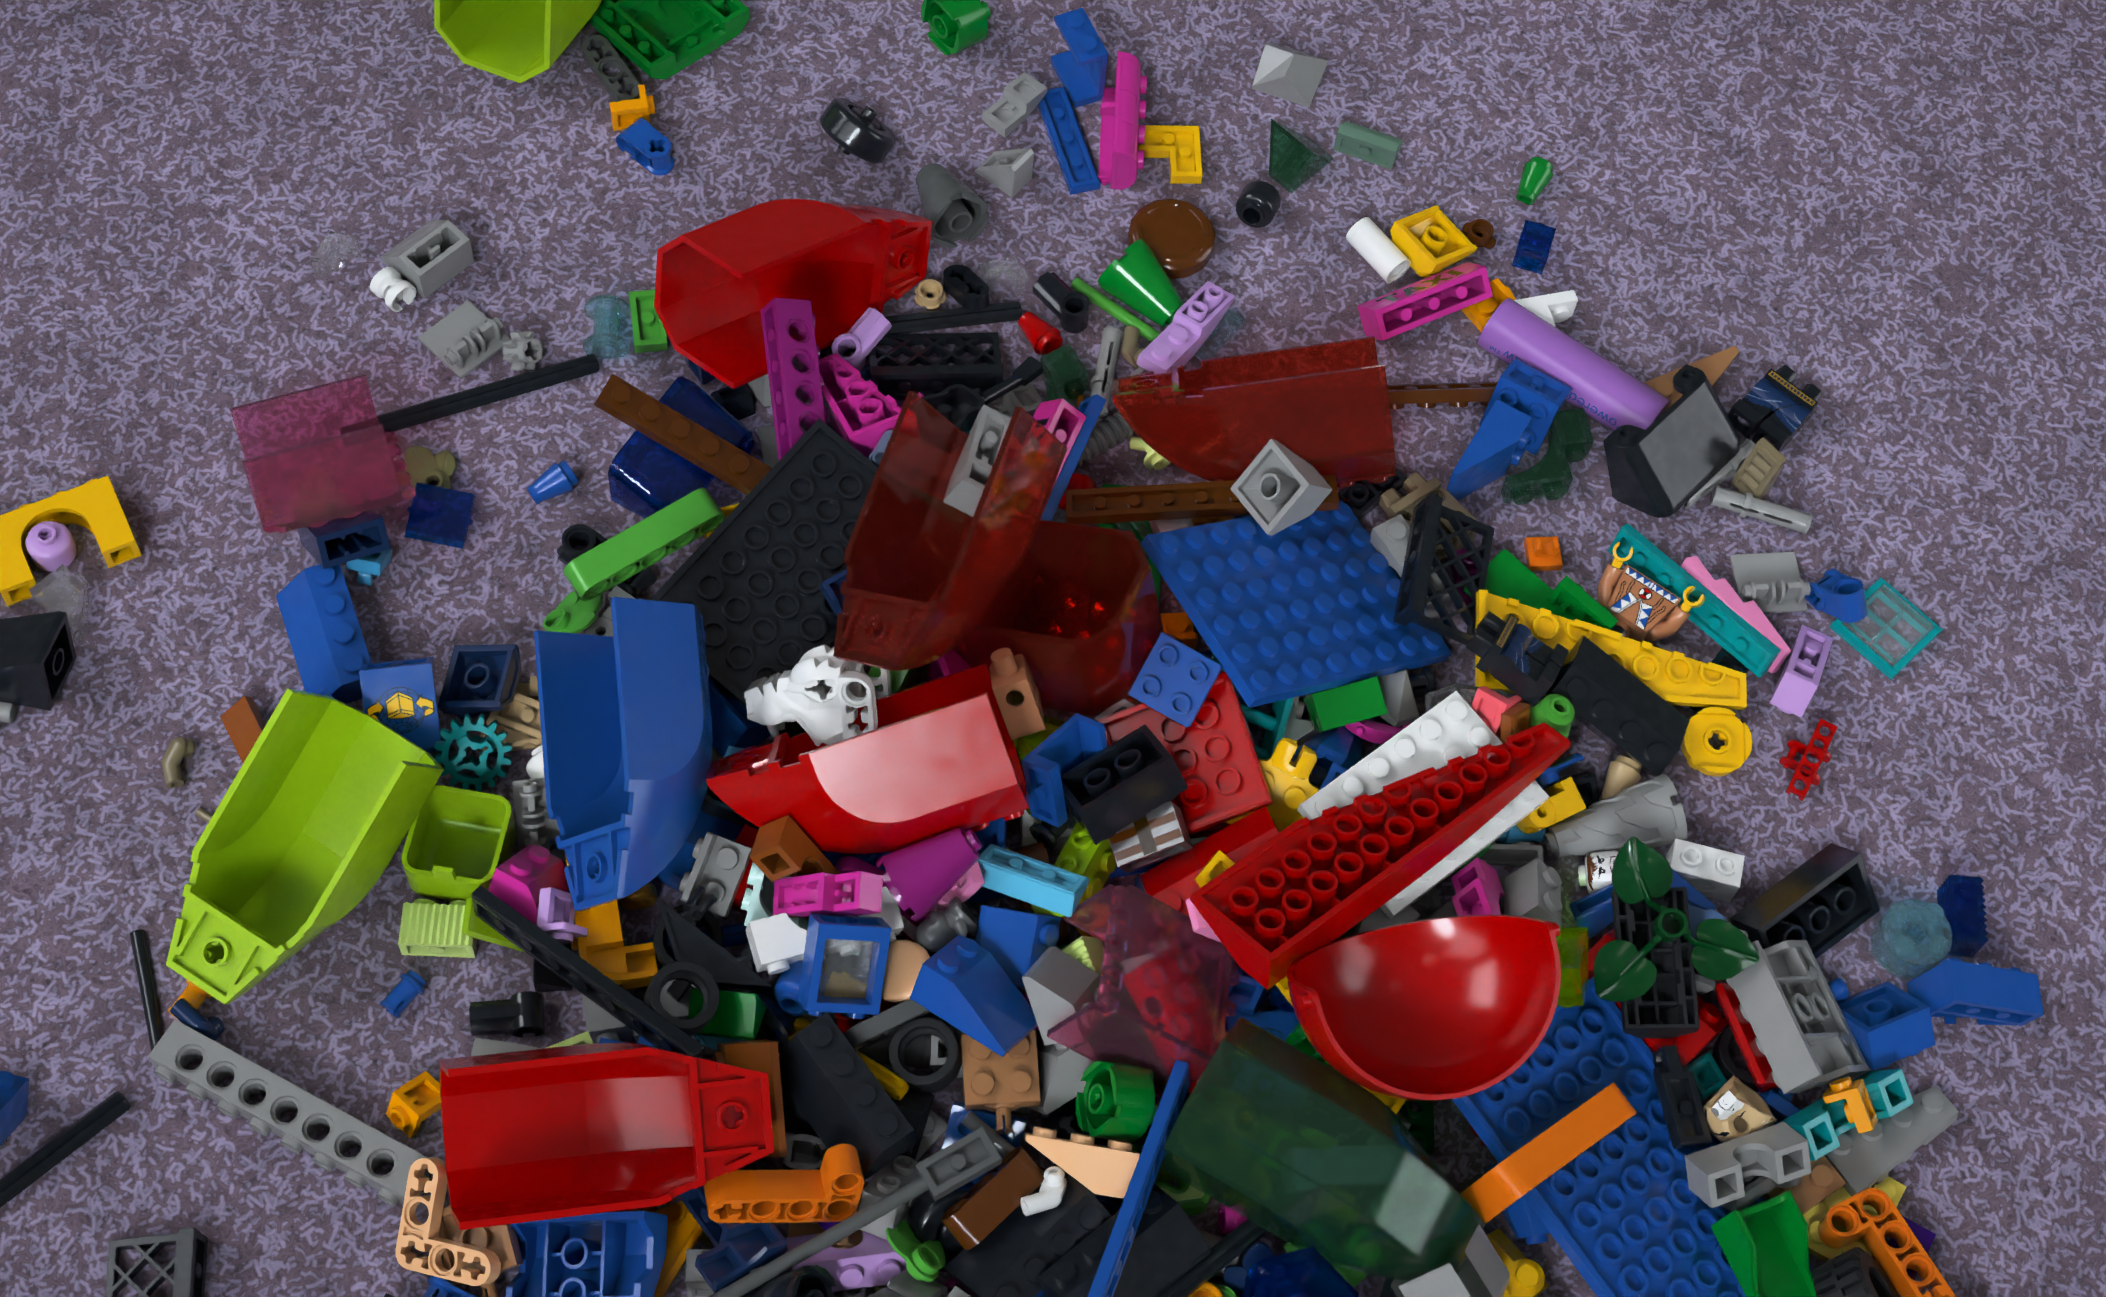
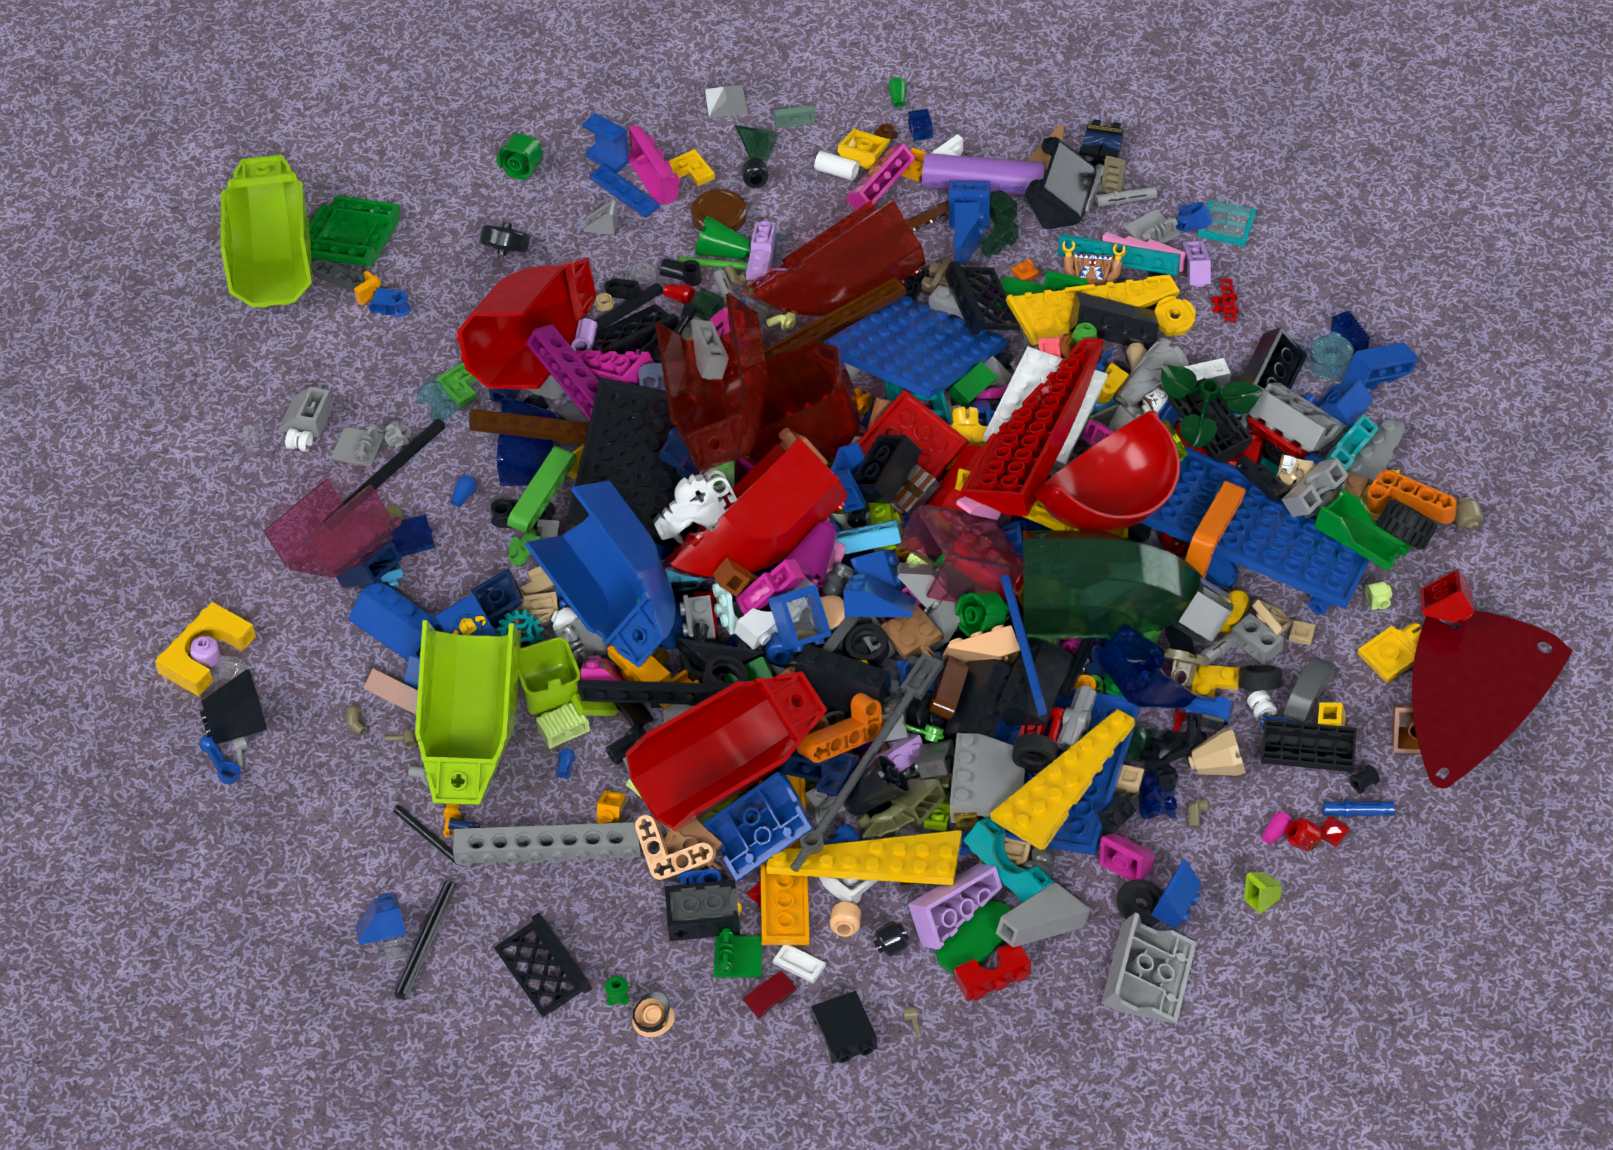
camera: 20 degrees left, 10 degrees down
lavender bracket [537,887,588,944] -> none
dark grey cone [916,163,989,248] -> none
light grey slope [982,72,1047,138] -> none
white arm [1020,1166,1067,1216] -> none
blue bracket [1128,632,1223,728] -> none
light grey slope [1230,439,1333,536] -> none
black hips [1466,611,1569,707] -> none
light orange bracket [1822,1077,1878,1134] -> none

